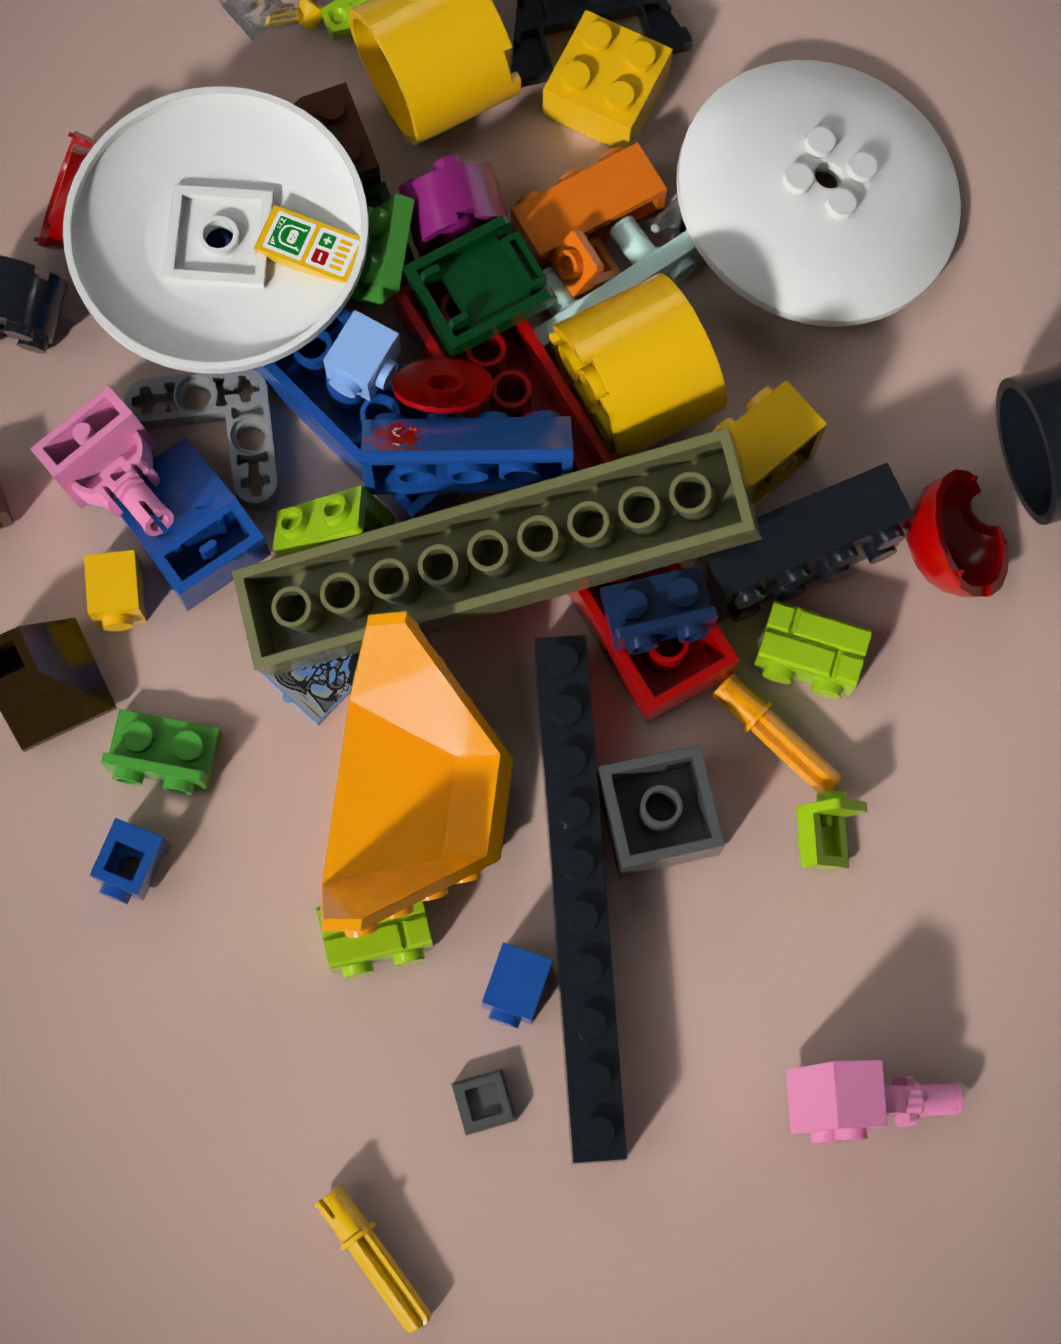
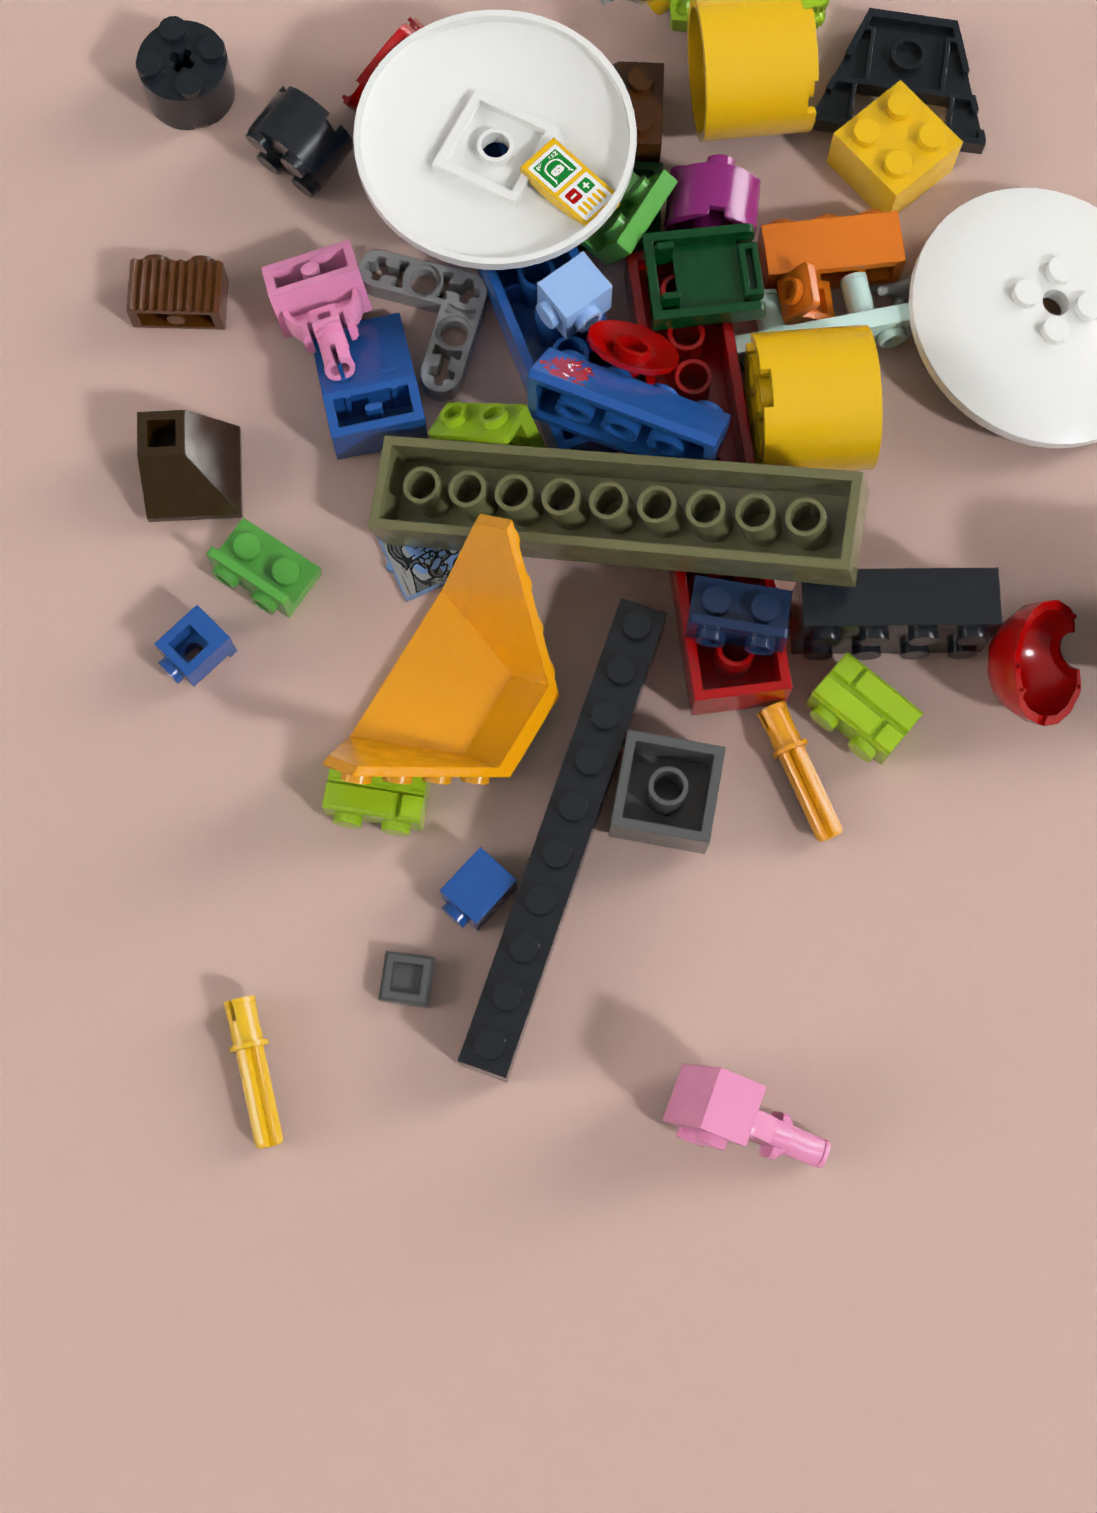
camera: 25 degrees right, 0 degrees up
yellow brick [84,550,146,631] -> none
yellow brick [712,380,827,506] -> none
lime bracket [796,791,868,871] -> none

